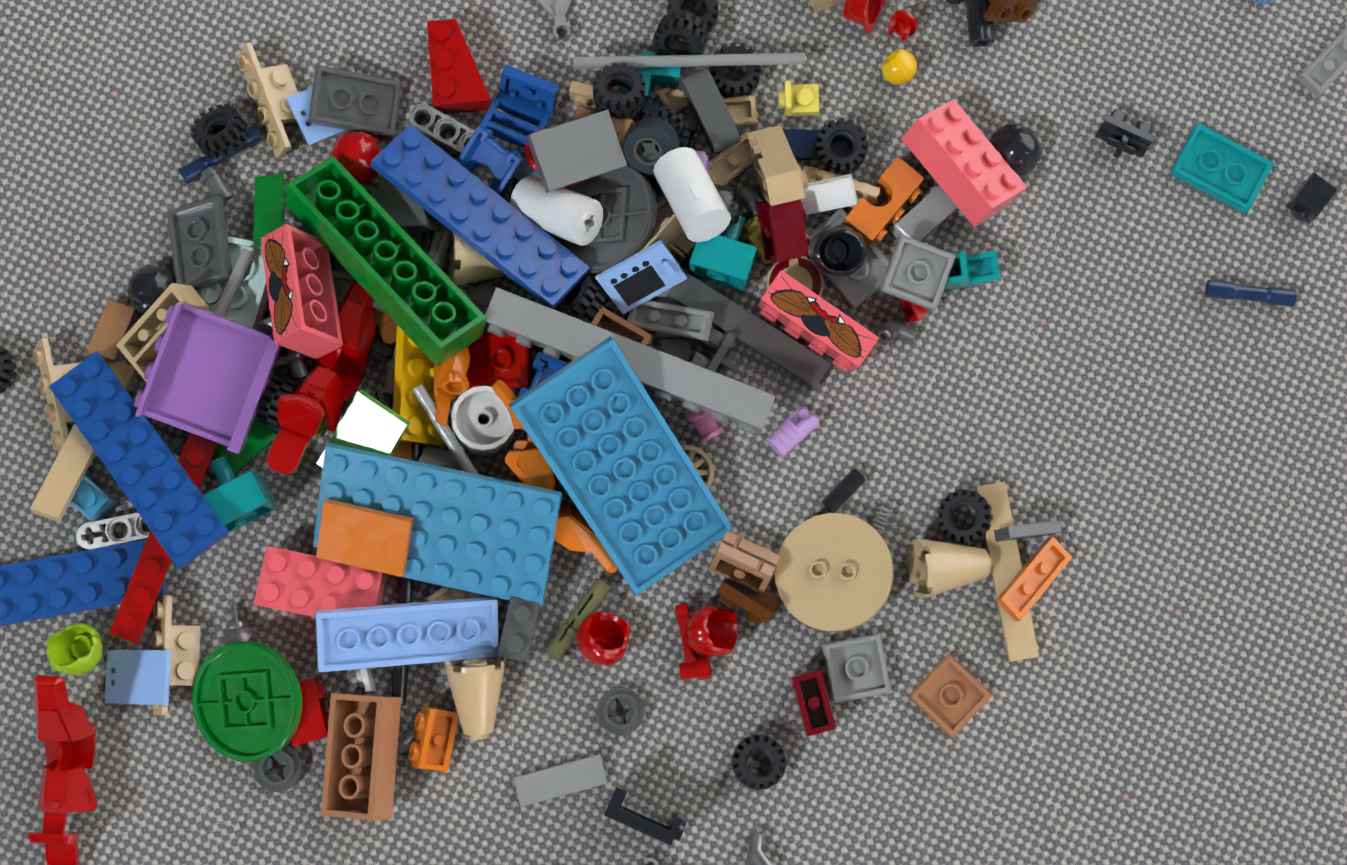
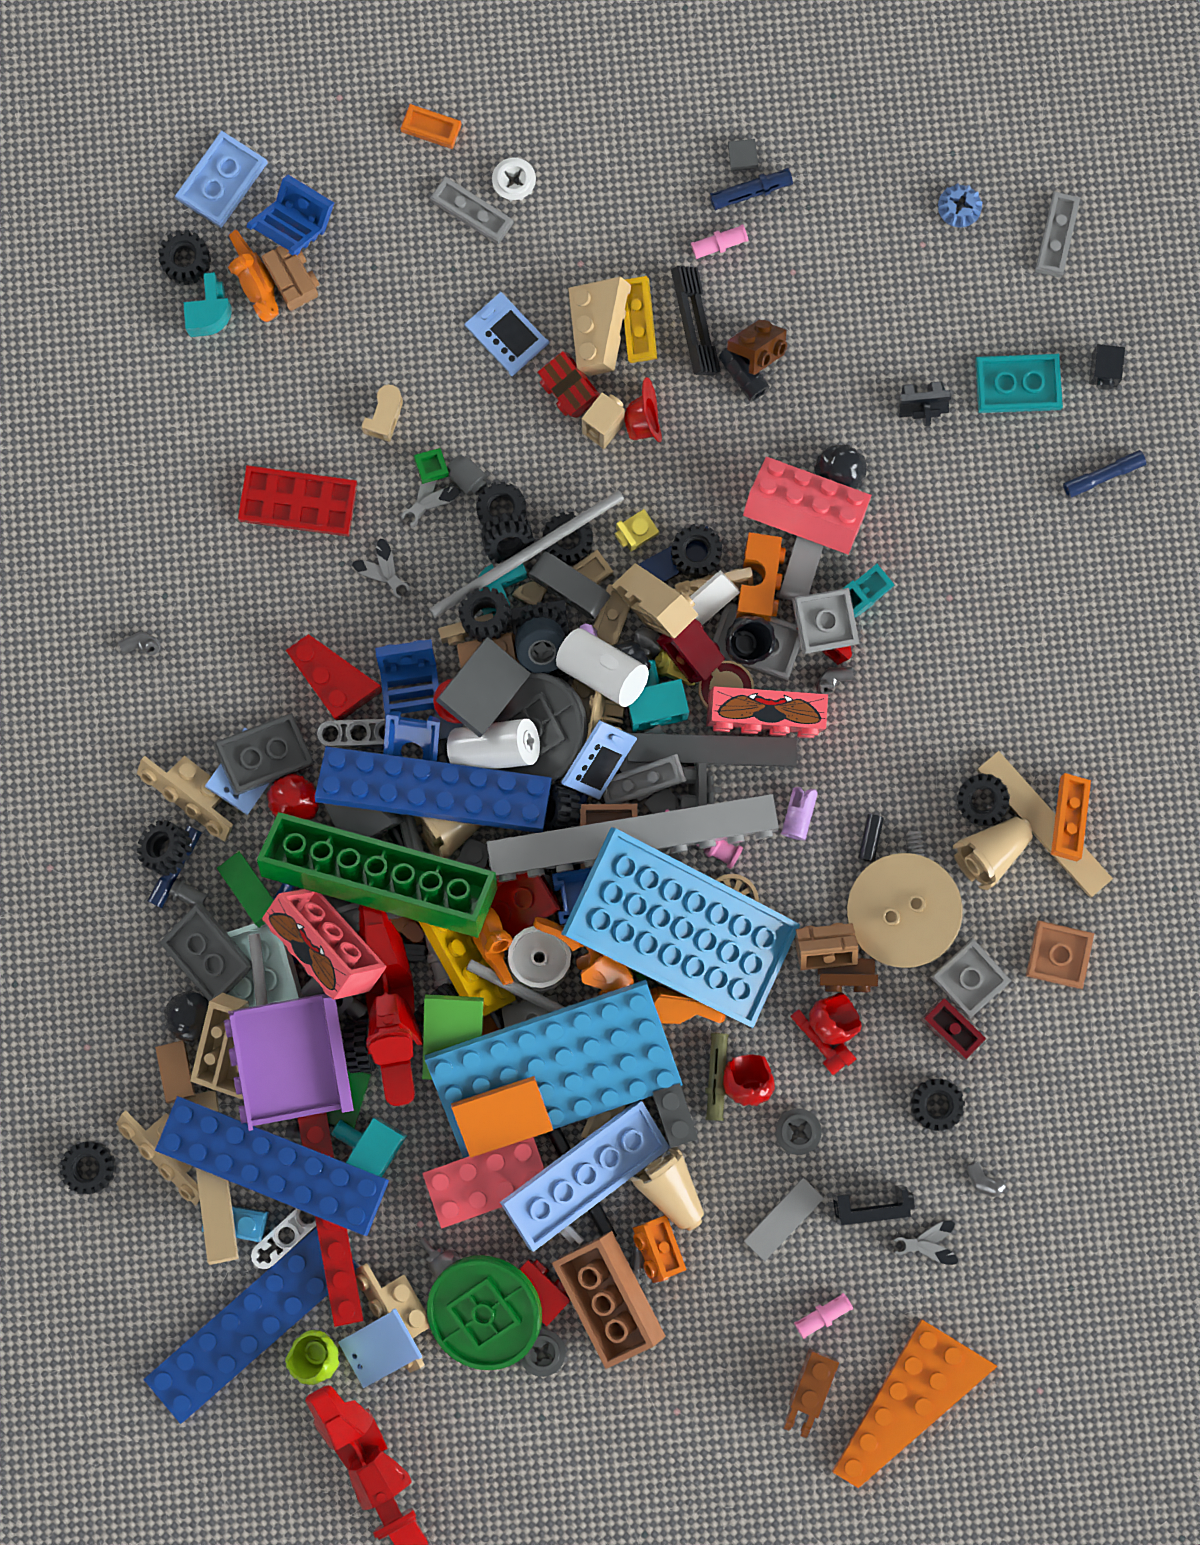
camera: 30 degrees left, 0 degrees up
yellow piece [881,49,917,85] -> none
red plate [887,10,918,42] -> none
tile [994,520,1062,542] -> none

